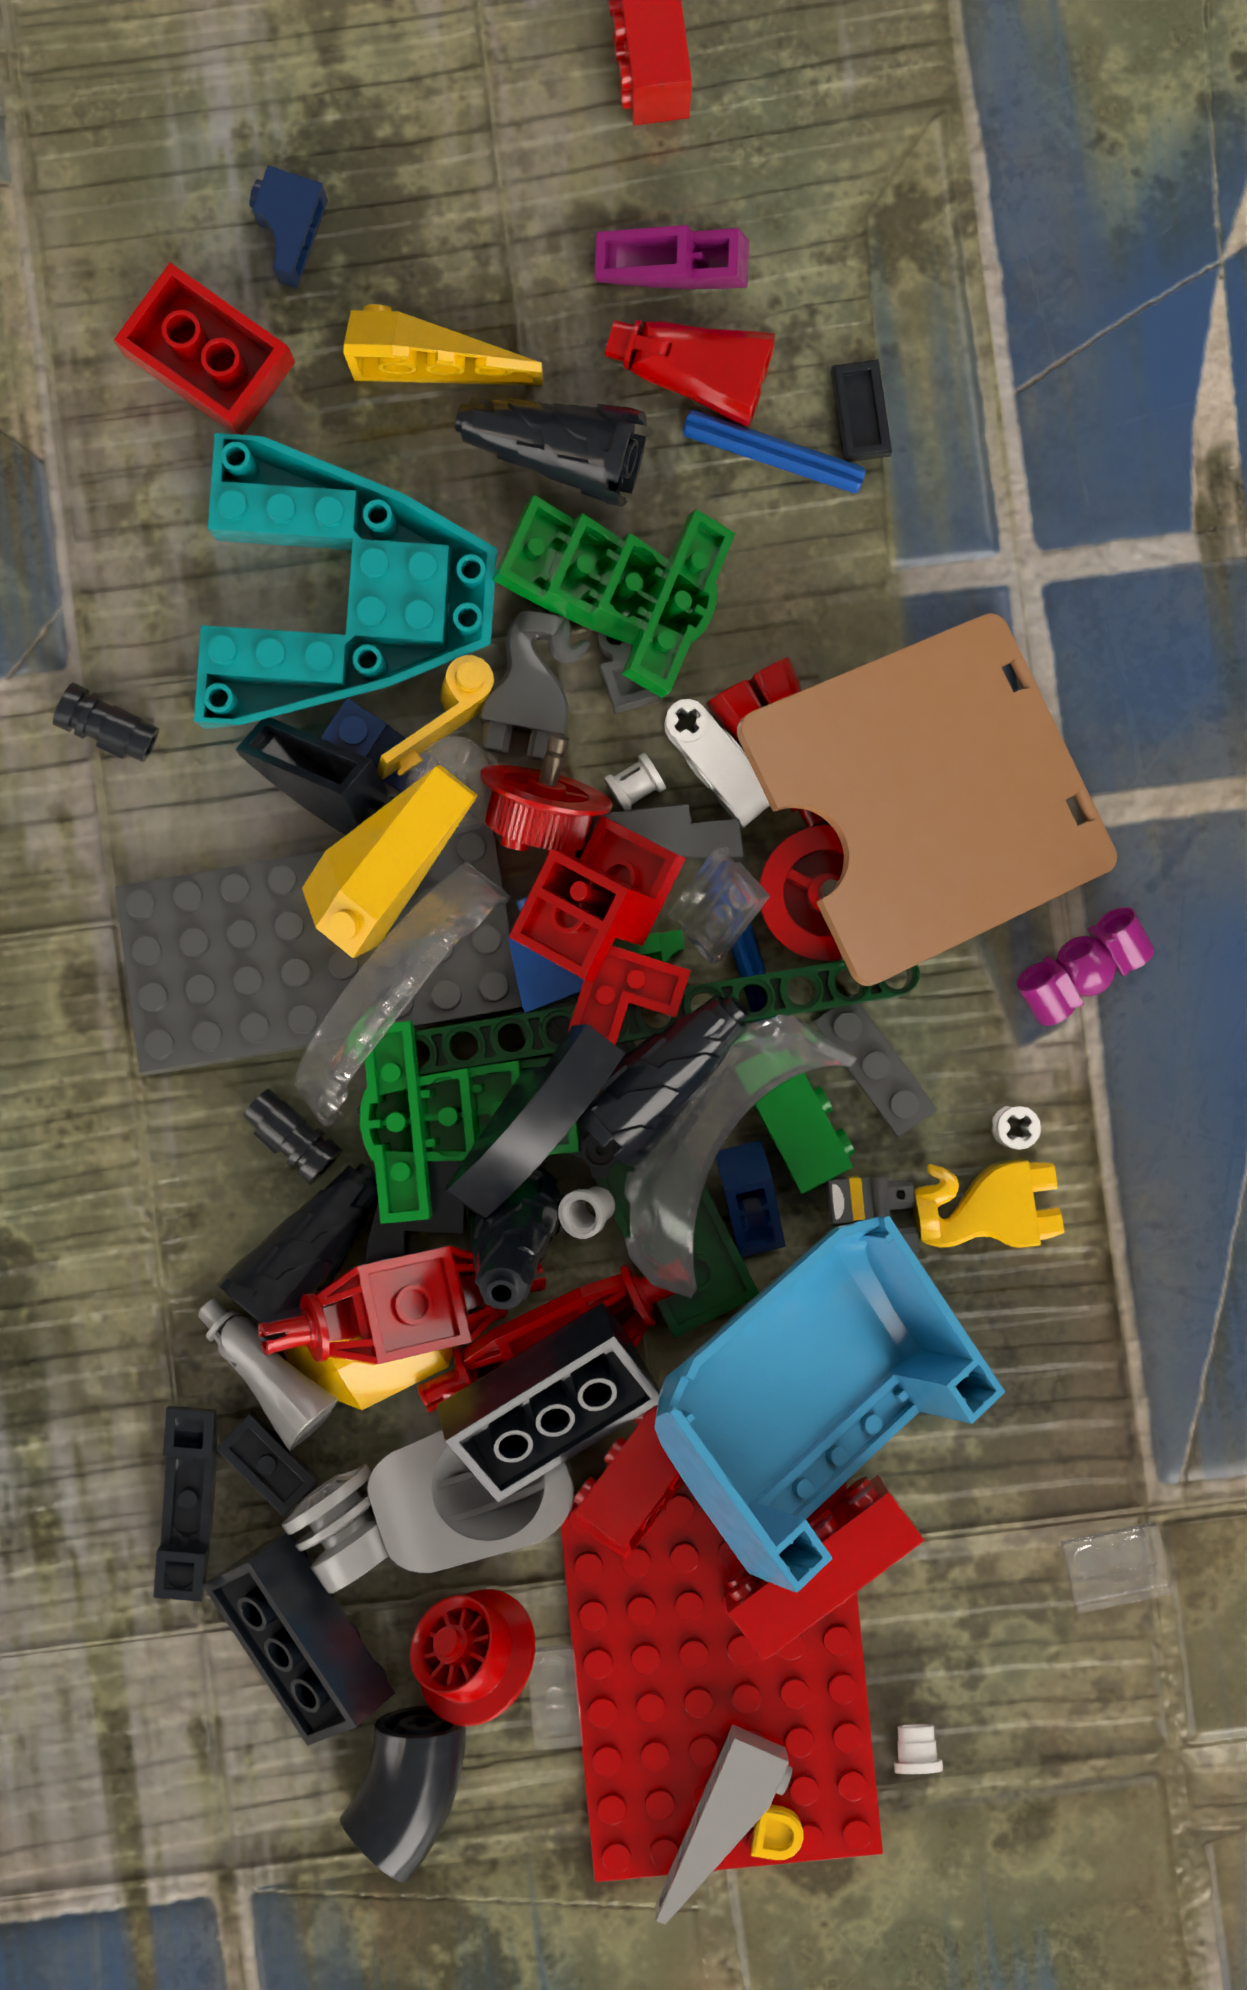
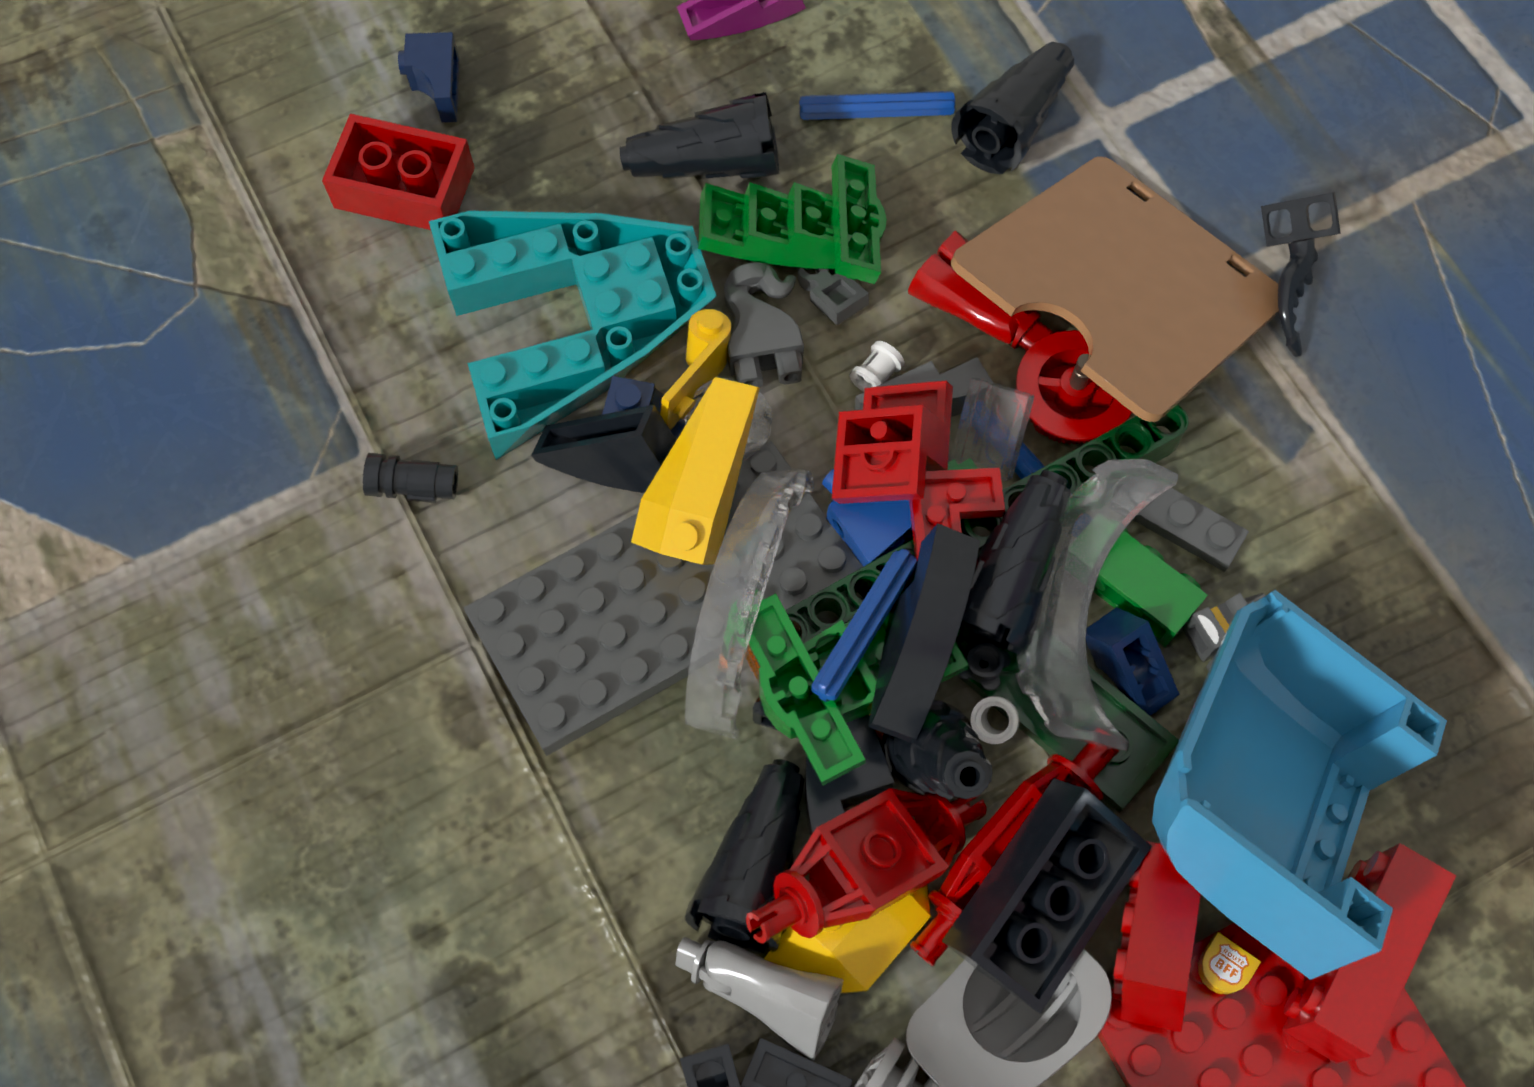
camera: 20 degrees left, 20 degrees down
black axle [243,1089,343,1185] -> none
yellow wedge [344,304,543,386] -> none
red piece [479,734,612,857] -> none
red piece [605,320,776,426] -> none
white piece [664,699,770,828] -> none
black tile [830,359,892,462] -> none
yellow hips [913,1159,1064,1248] -> none
white bush [991,1106,1041,1150] -> none
magenta piece [1016,907,1155,1026] -> none
none -> blue axle [811,549,918,702]
none -> black cone [951,41,1074,174]
none -> tile [1198,932,1261,994]
none -> black piece [1261,192,1341,357]

